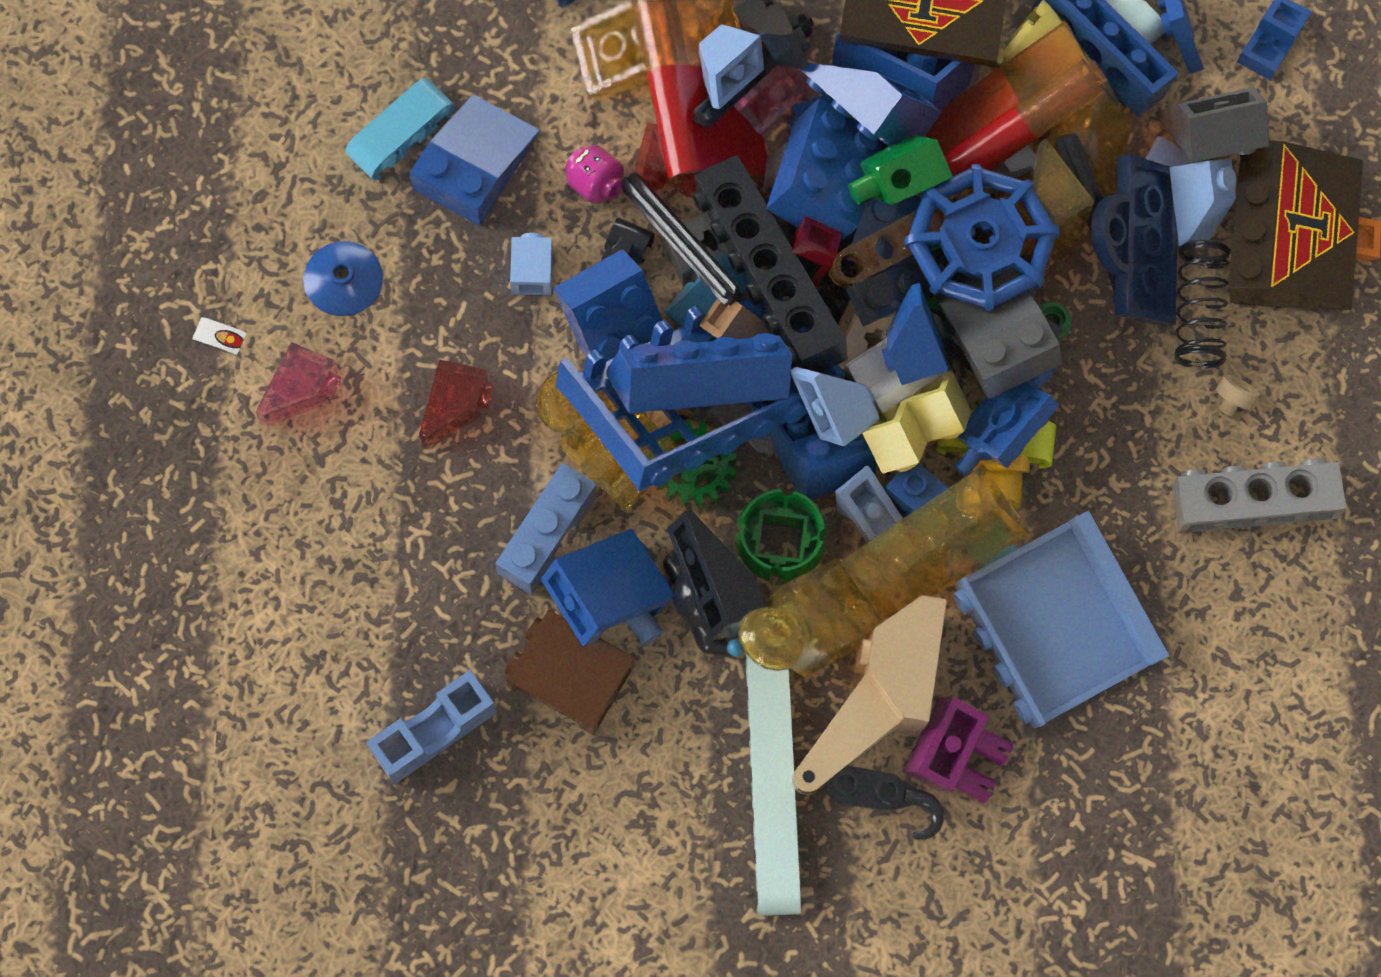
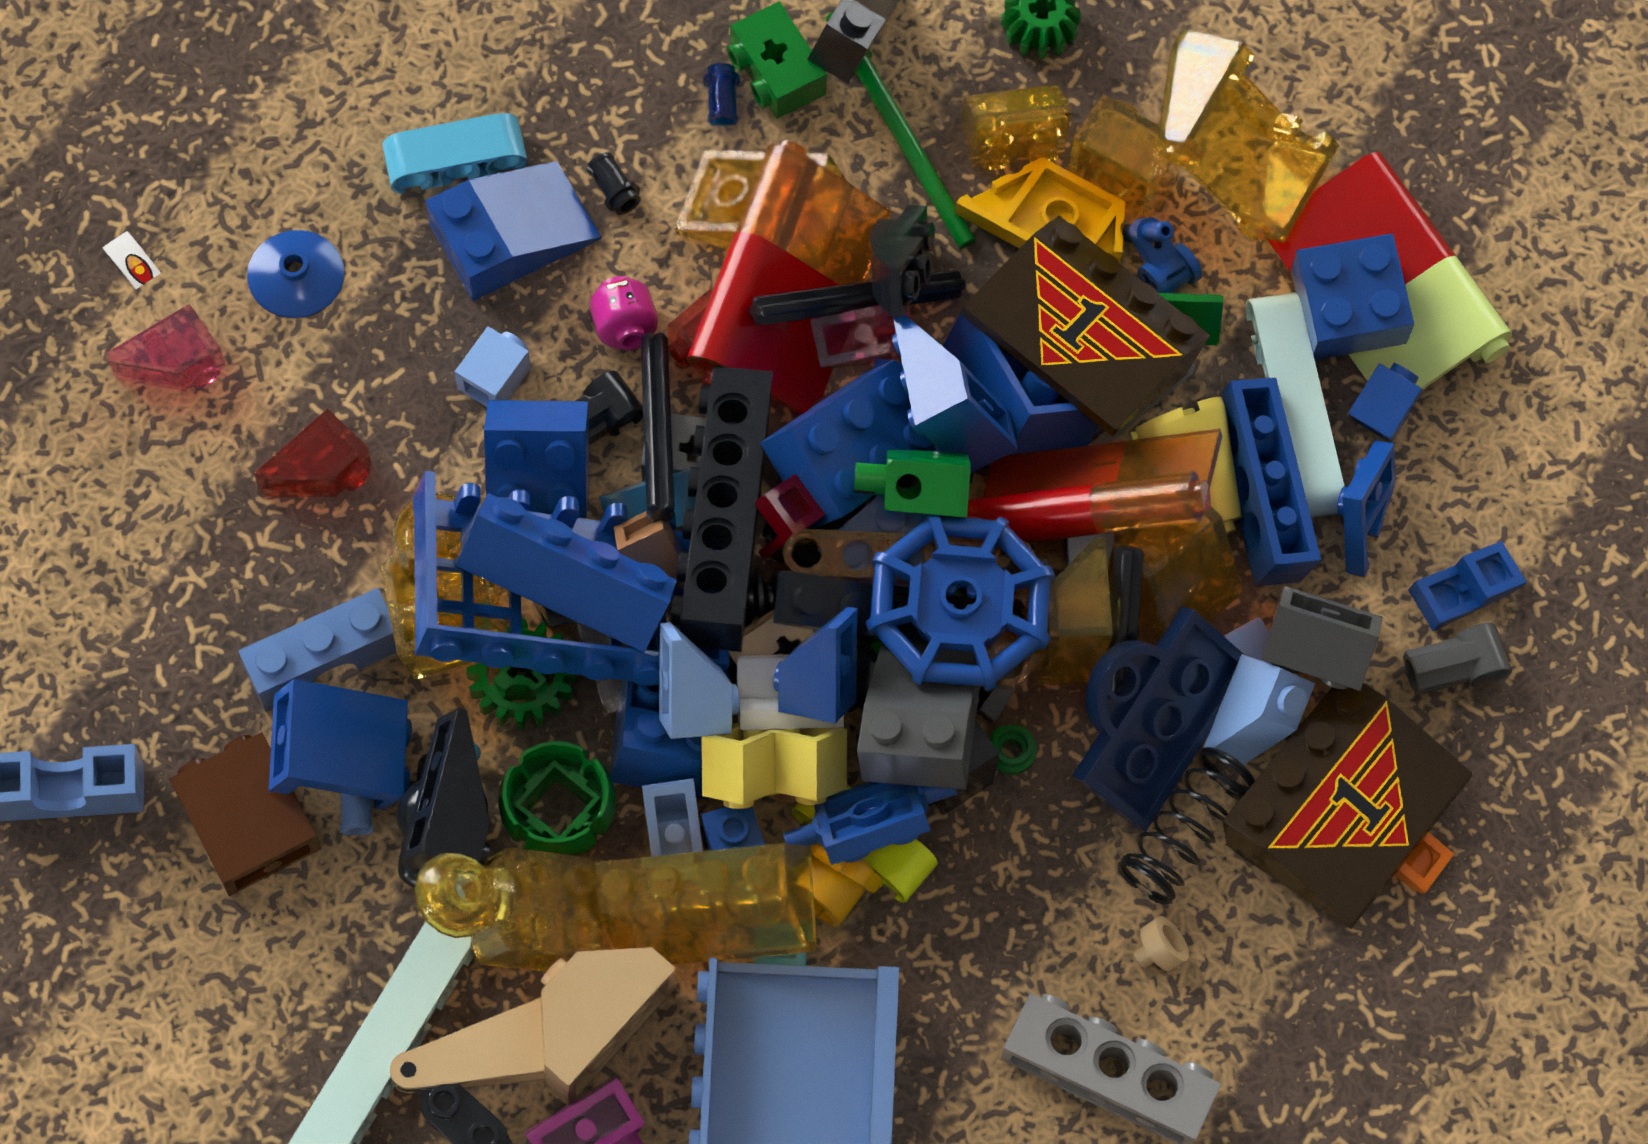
camera: 30 degrees right, 5 degrees down
light blue slope [699,24,764,109] -> none
none -> black pin [586,152,641,215]
none -> dark grey piece [1403,623,1512,695]

